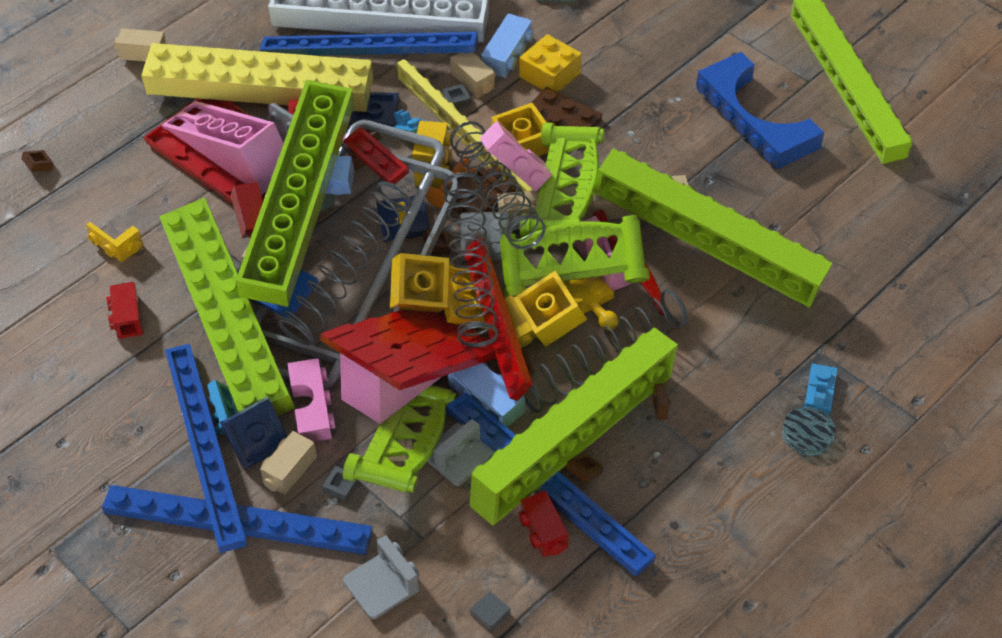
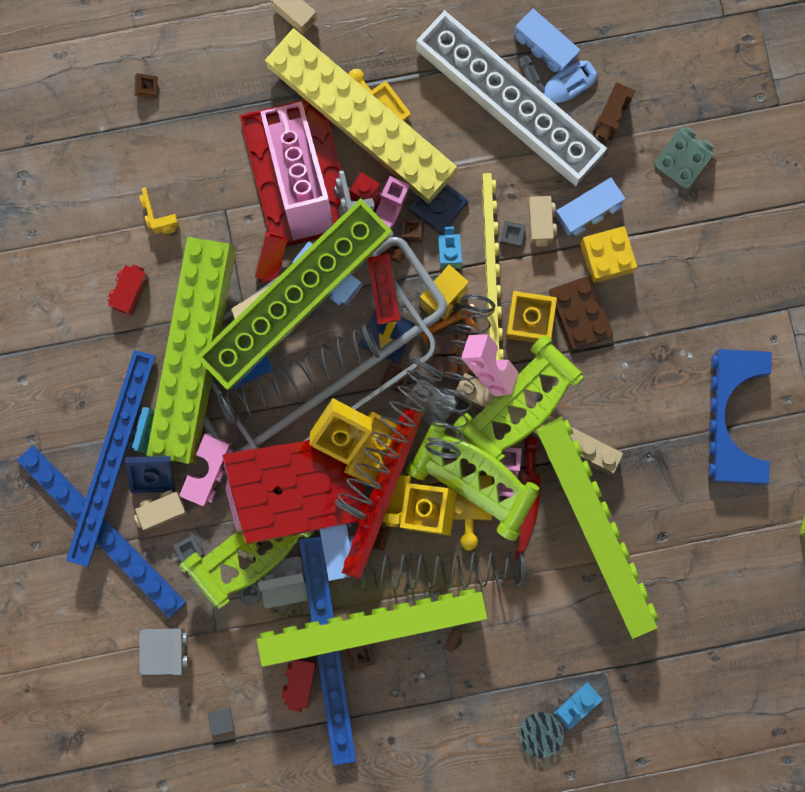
camera: 30 degrees right, 30 degrees up
blue plate [259,32,478,56] -> none
none -> dark grey tile [239,583,262,605]

